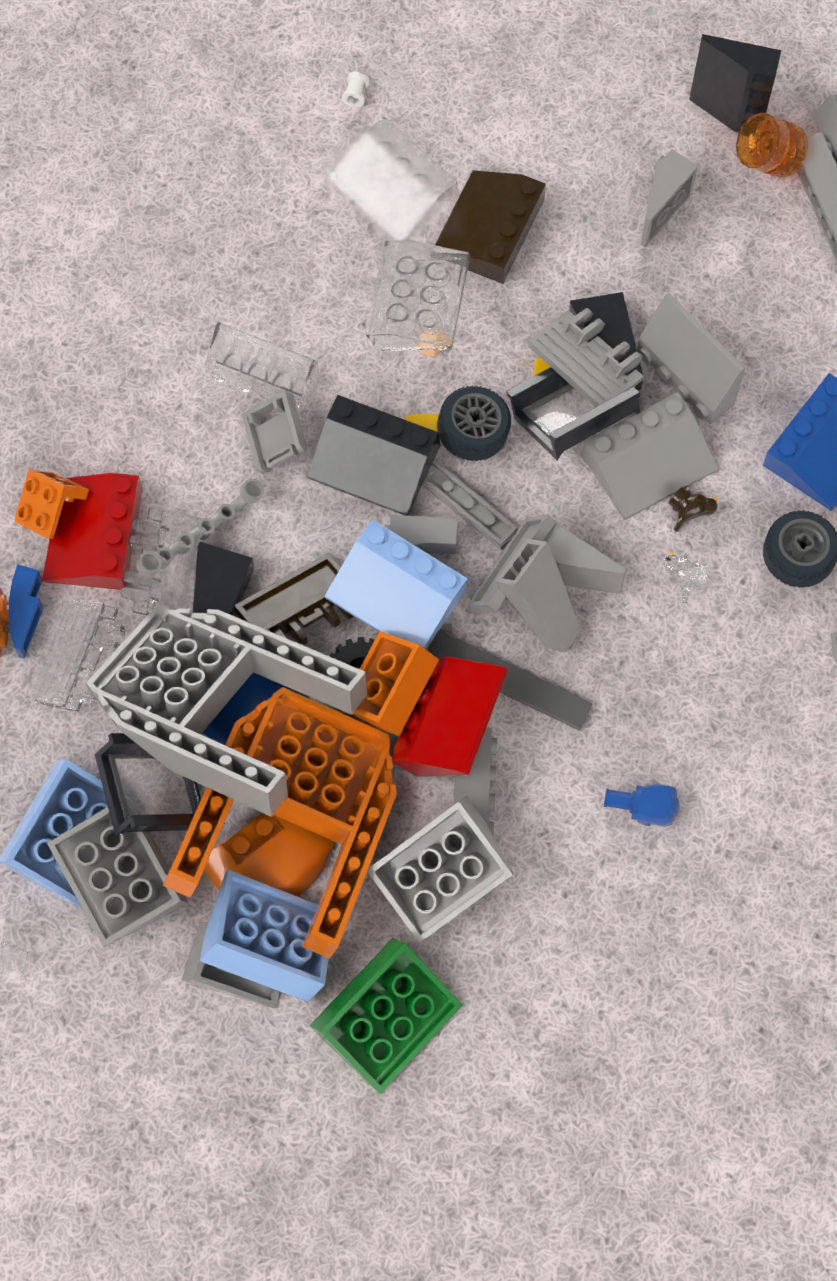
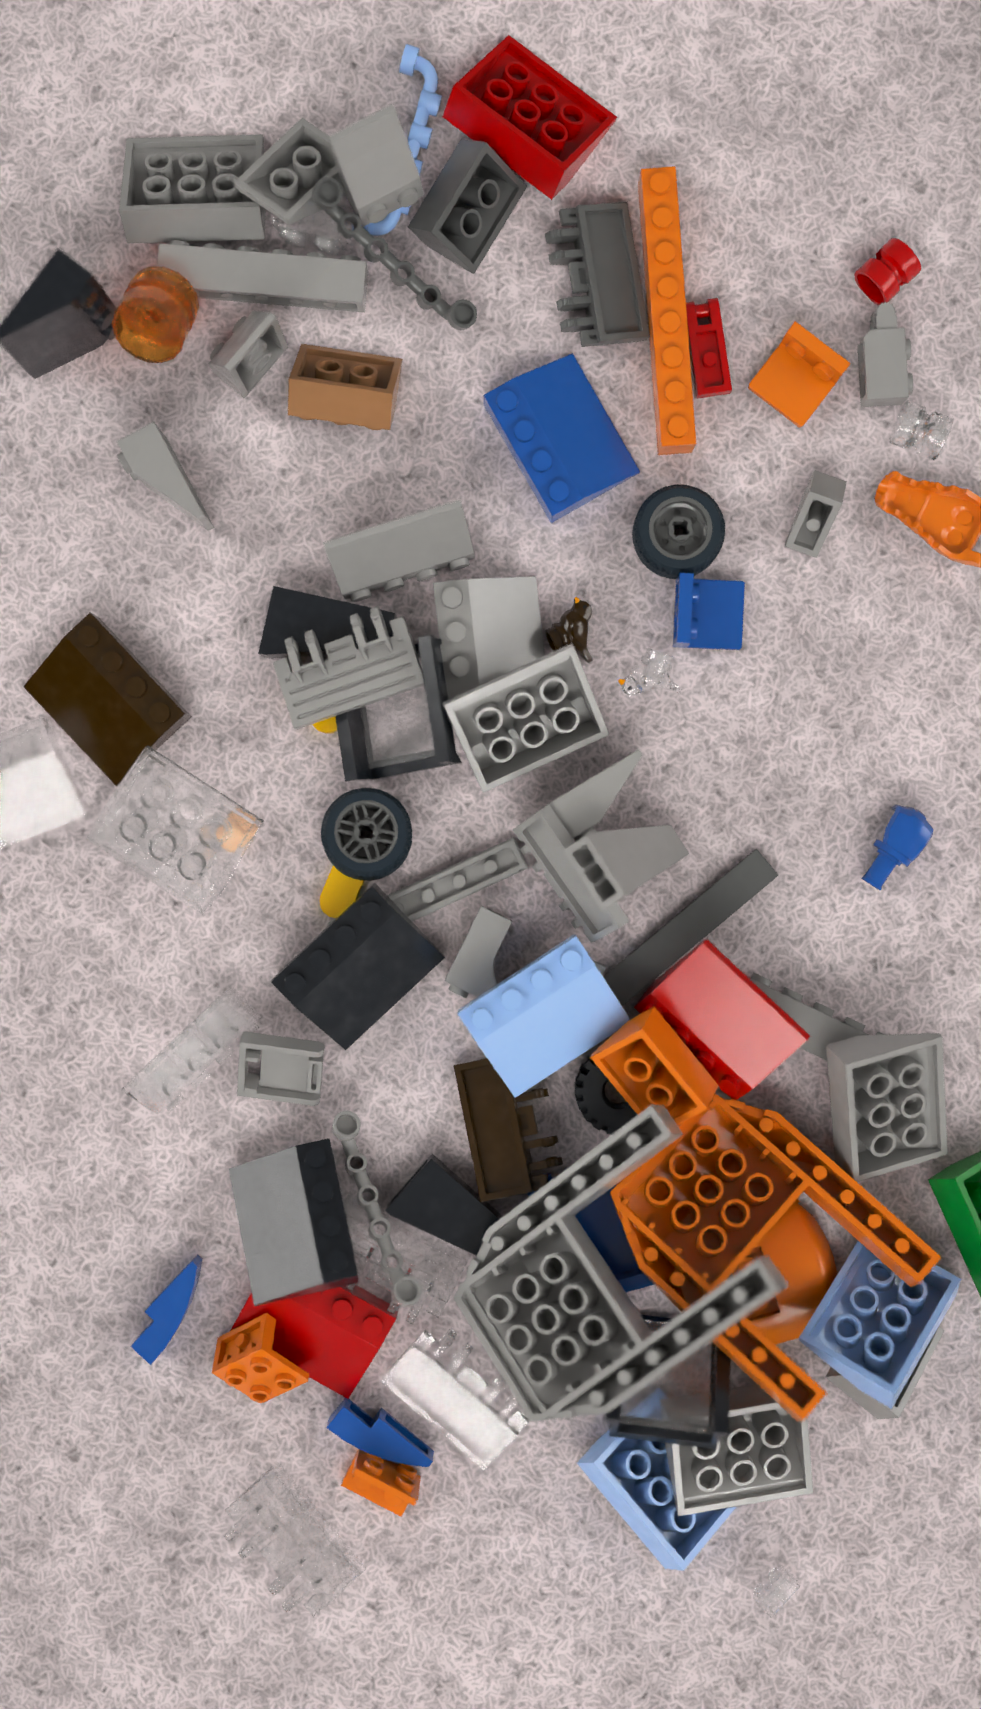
camera: 65 degrees left, 20 degrees up
none -> blue slope [131,1254,203,1365]
none -> light grey slope [208,311,288,399]
none -> slope [229,1138,358,1306]
none -> medium nougat slope [288,344,402,430]
none -> light grey slope [443,644,609,793]
none -> blue bracket [673,573,745,650]

